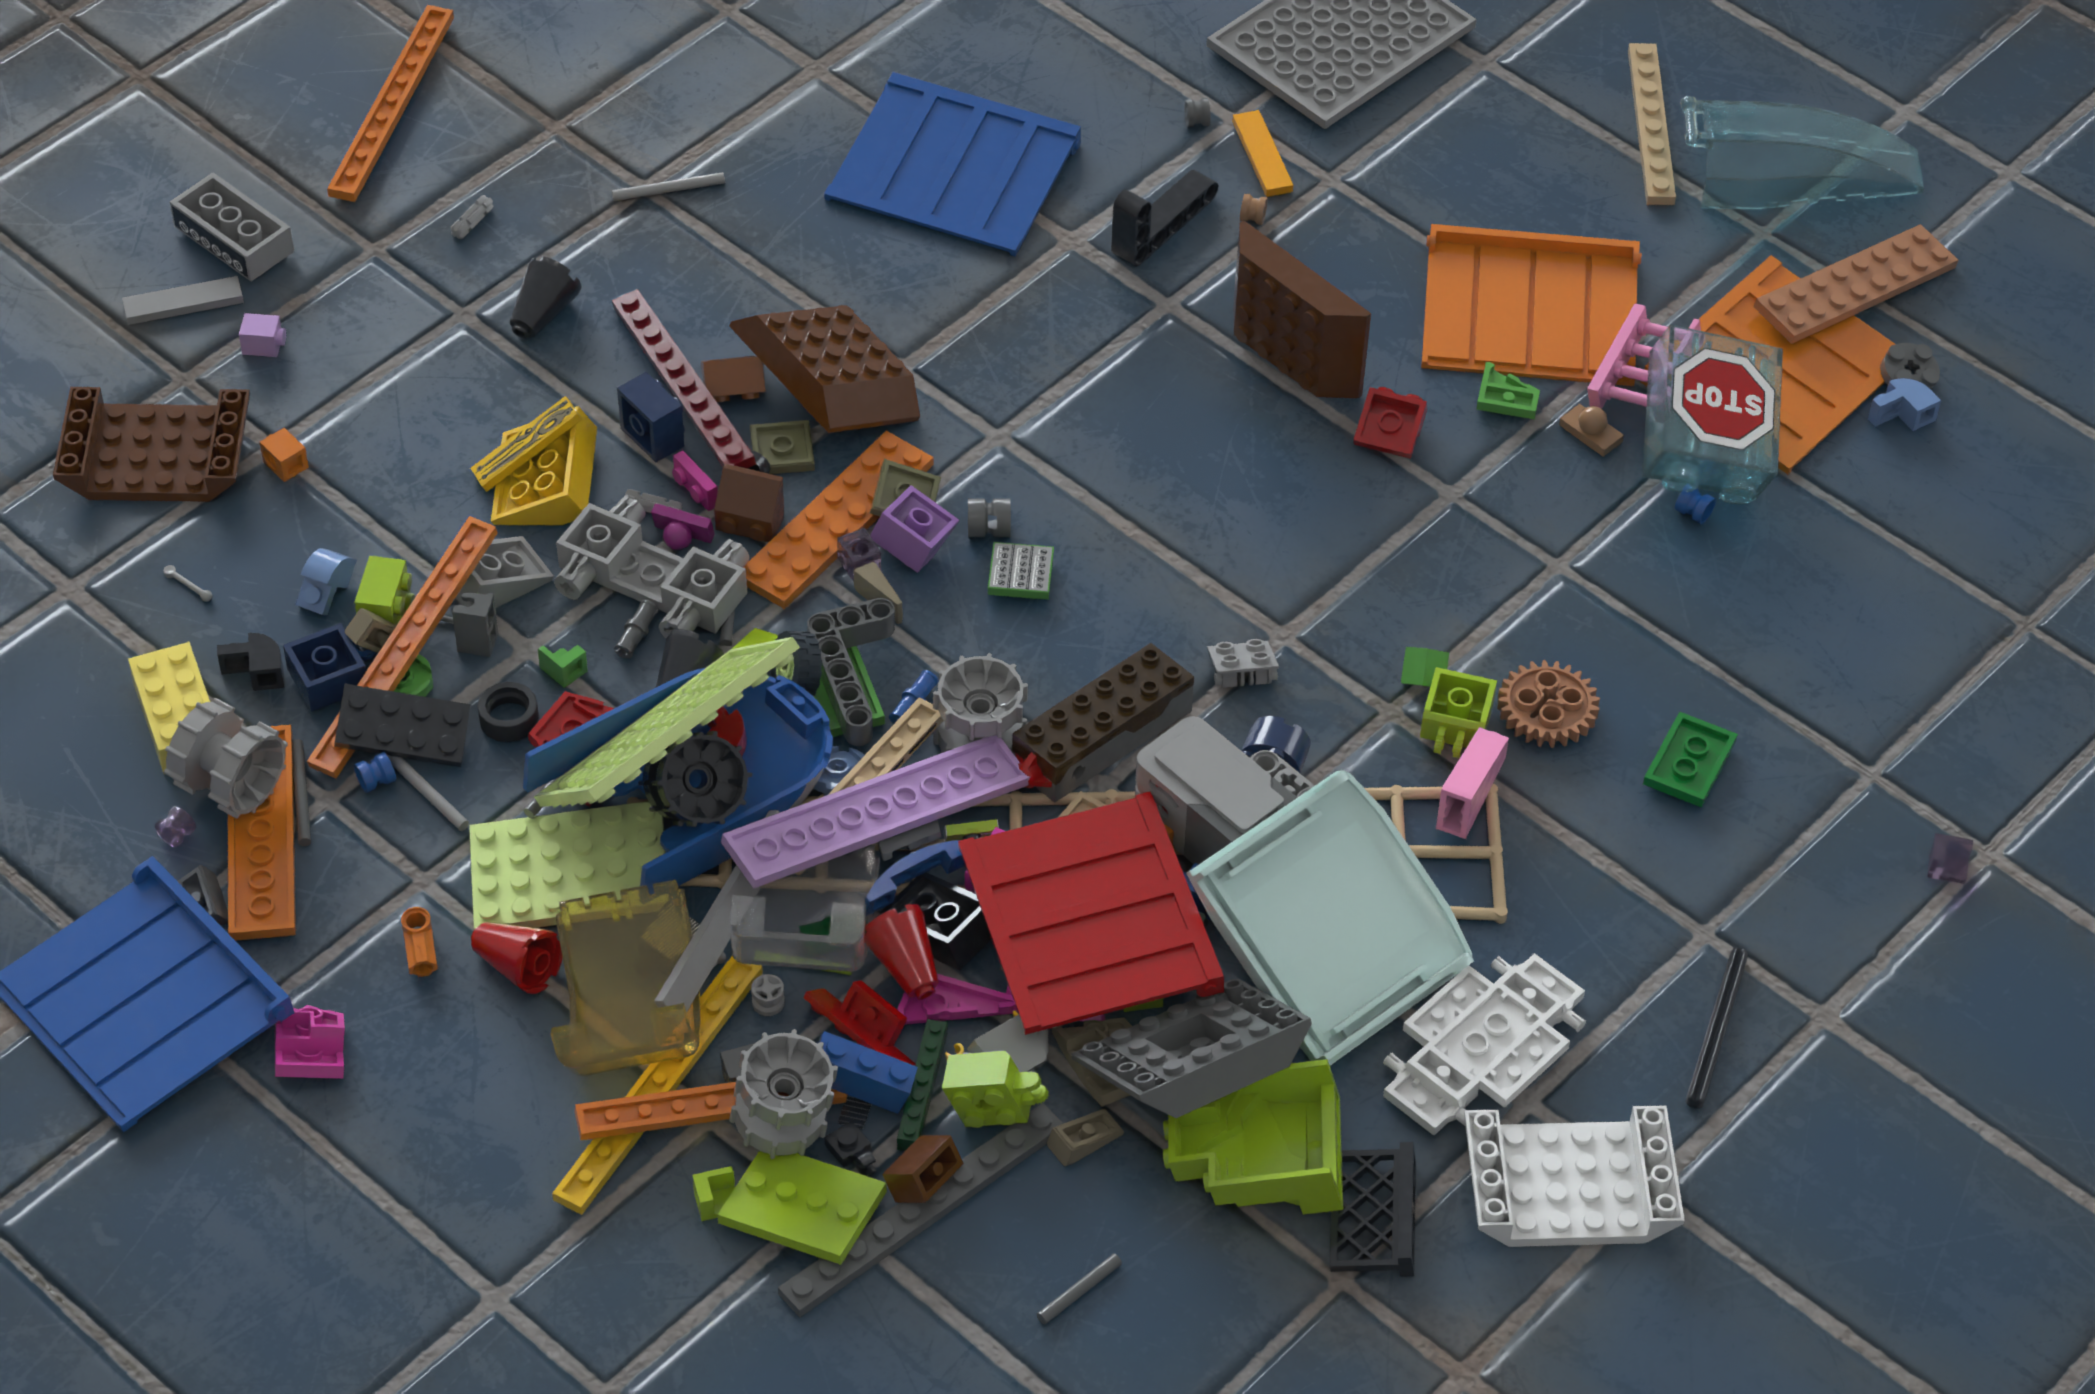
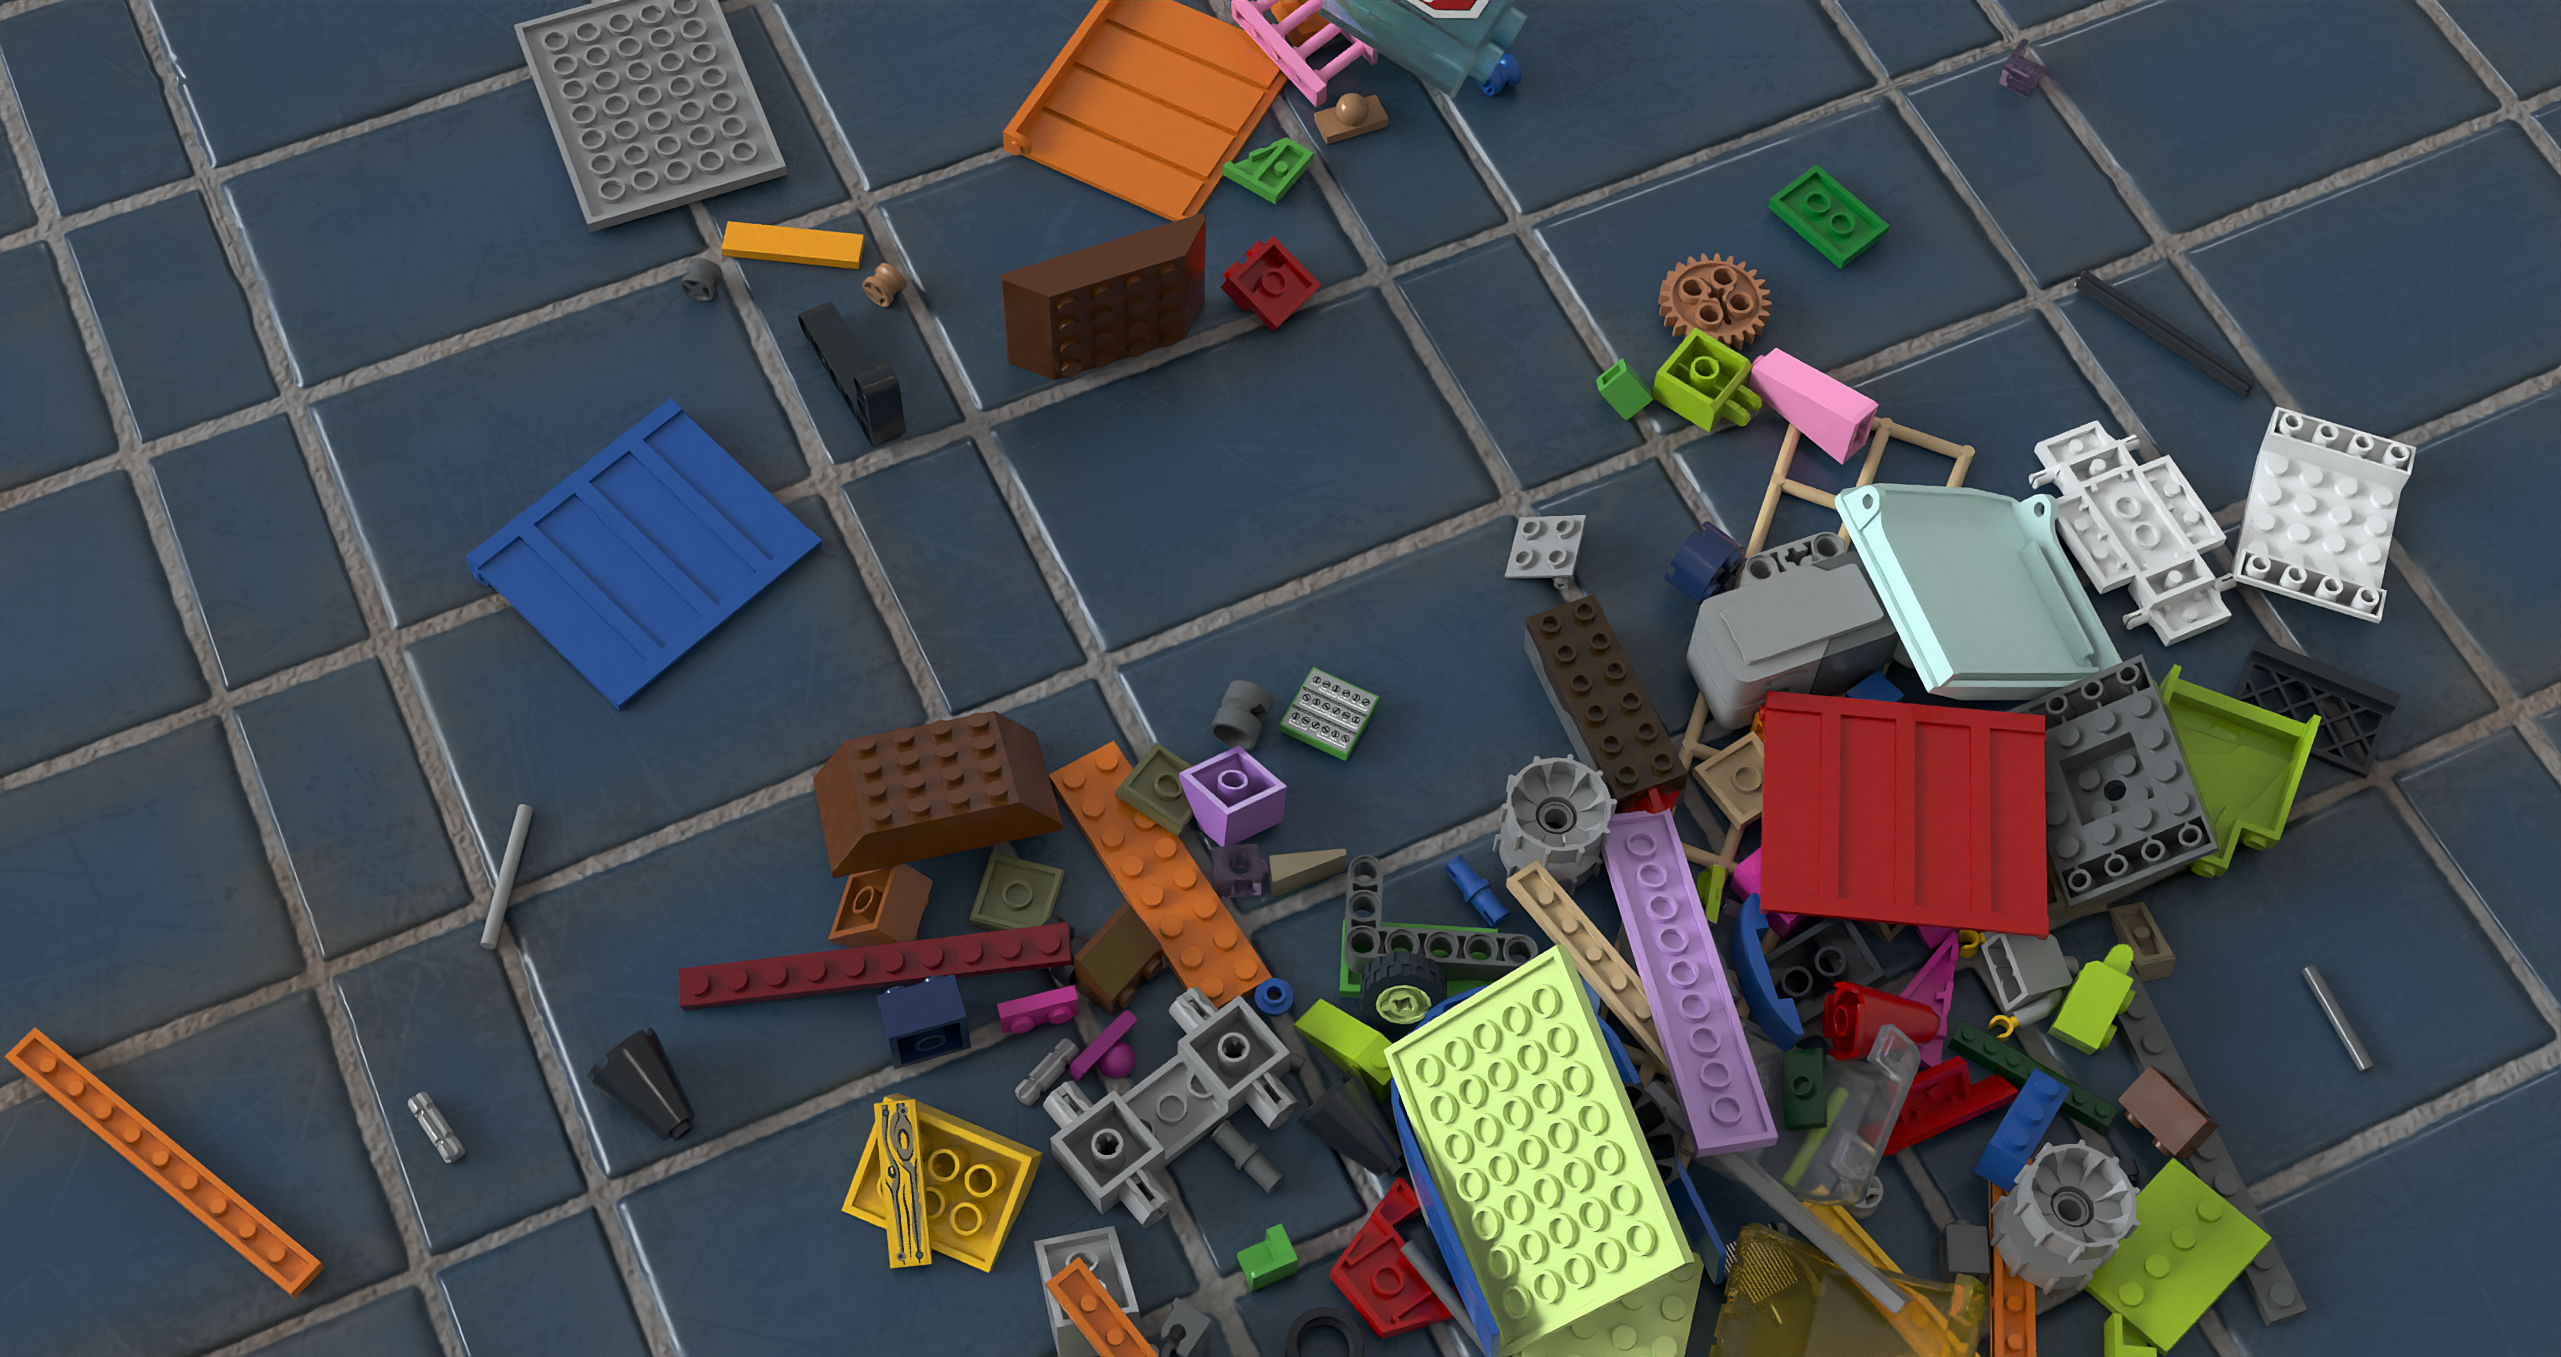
camera: 70 degrees left, 10 degrees up
none -> blue plate [1254,978,1294,1017]

